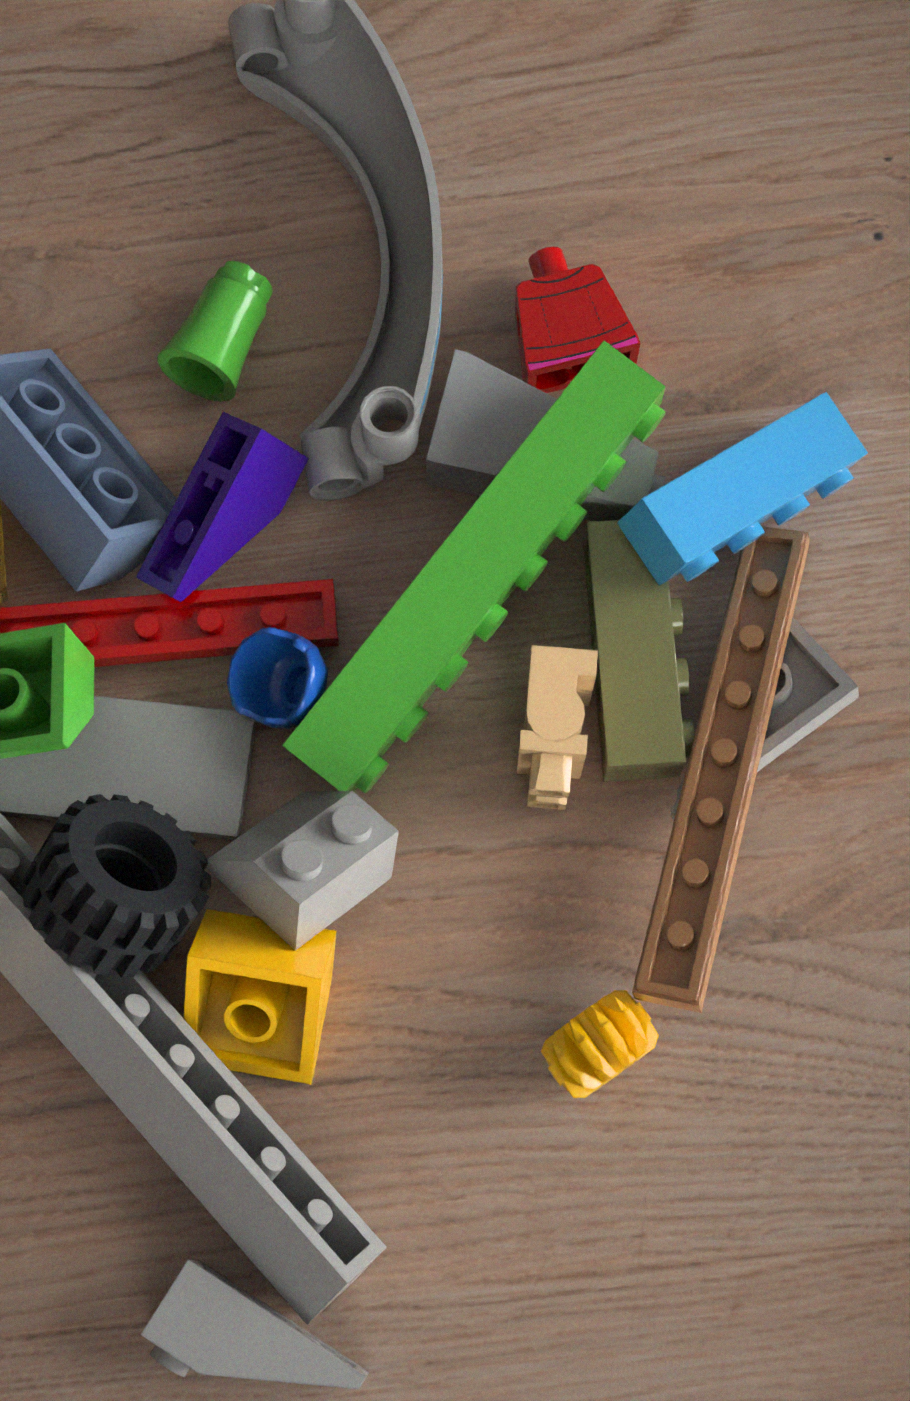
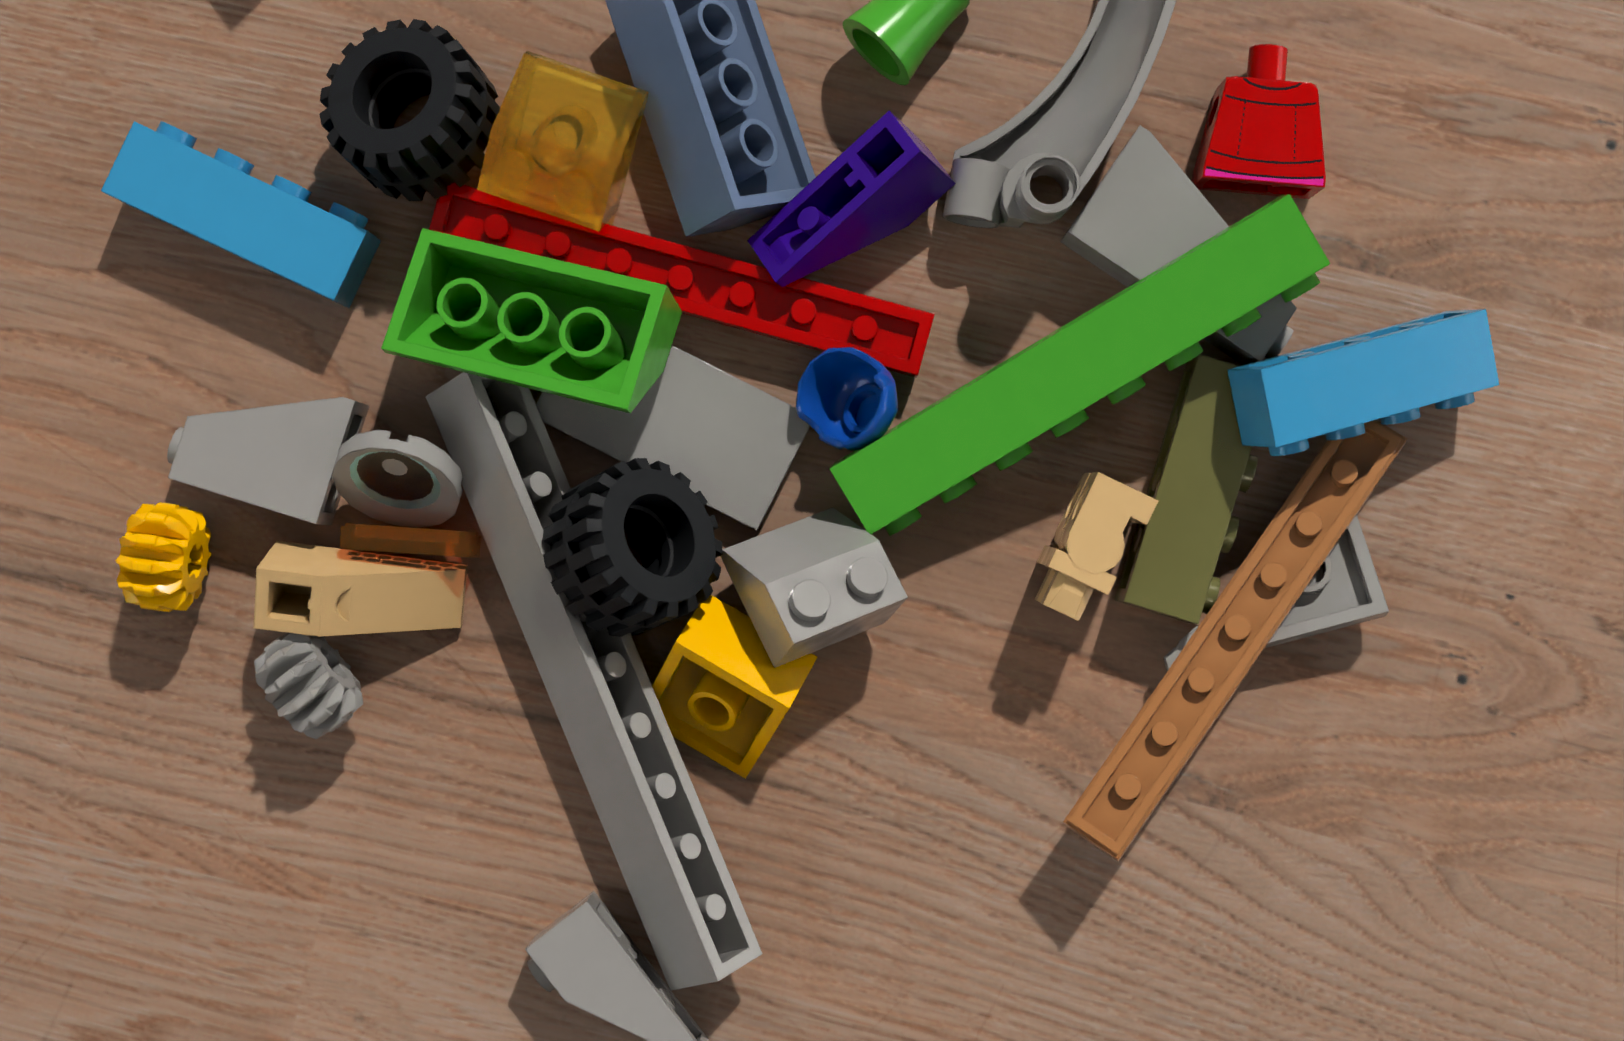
camera: 20 degrees right, 15 degrees up
yellow gear [541,990,659,1098] -> none

